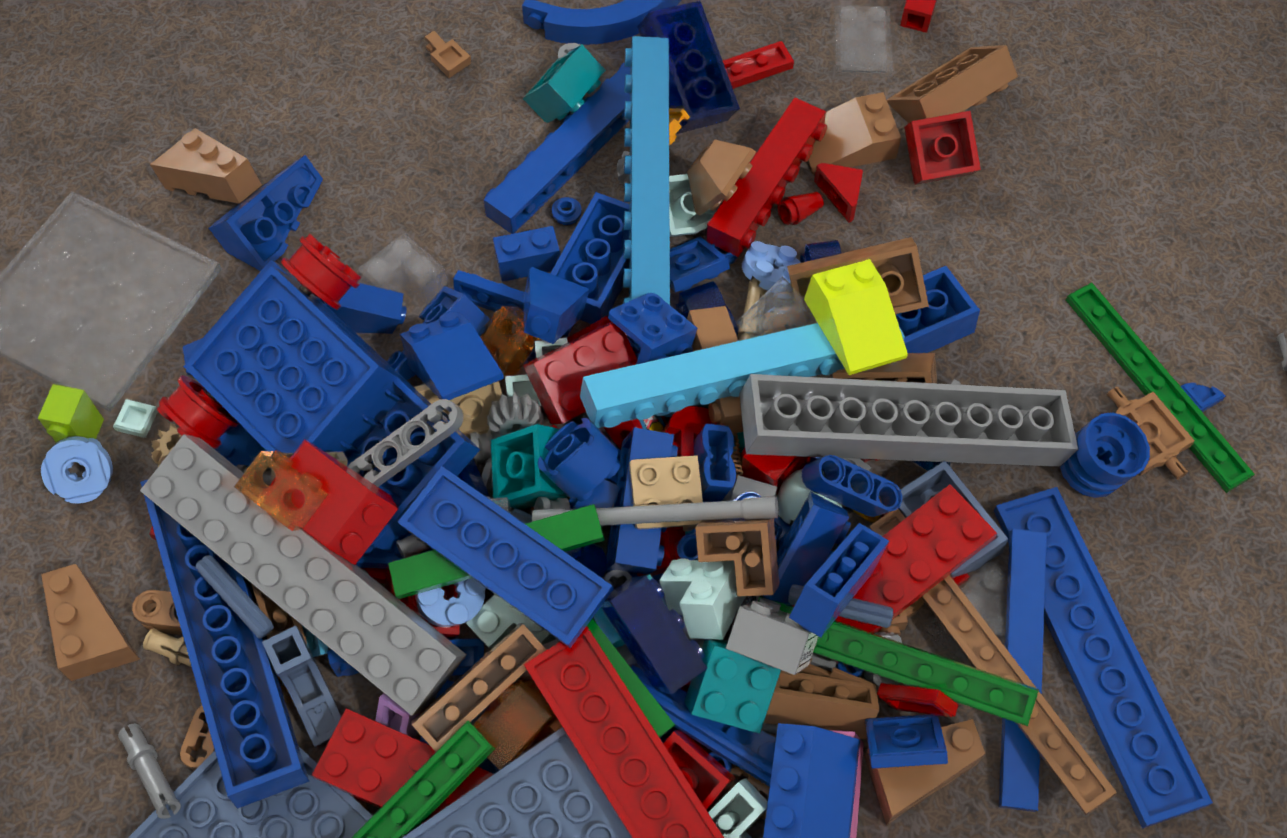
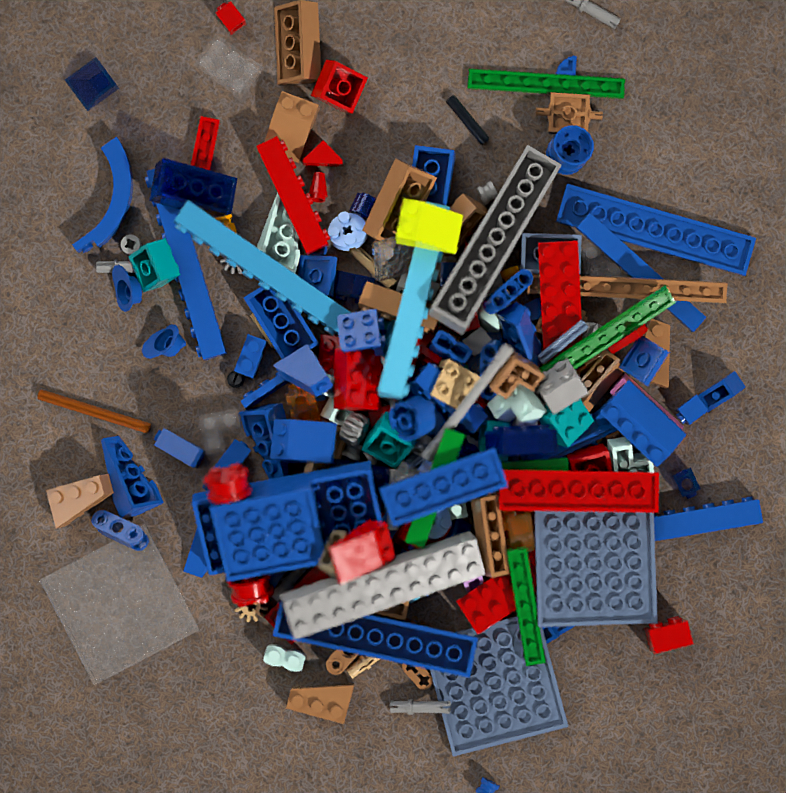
camera: 55 degrees left, 25 degrees up
lime brick [38,384,104,443] -> none
light blue plate [41,436,113,504] -> none
light aqua tile [113,399,158,438] -> none
sand blue axle [196,555,274,638] -> none
clear orange brick [234,450,328,531] -> none
sand blue arch [262,626,342,748] -> none
light grey beam [347,399,464,487] -> none
medium nougat plate [425,31,471,78] -> none
blue plate [552,197,582,225] -> none
medium nougat slope [687,140,756,216] -> none
blue brick [789,523,889,638] -> none
none -> dark orange axle [37,389,151,433]
none -> blue piece [92,510,149,551]
none -> light grey axle [96,259,135,273]
none -> blue piece [112,265,142,312]
none -> blue piece [142,325,186,359]
none -> blue slope [154,428,207,468]
none -> black piece [227,371,245,388]
none -> light aqua brick [263,644,306,672]
none -> black axle [446,95,489,145]

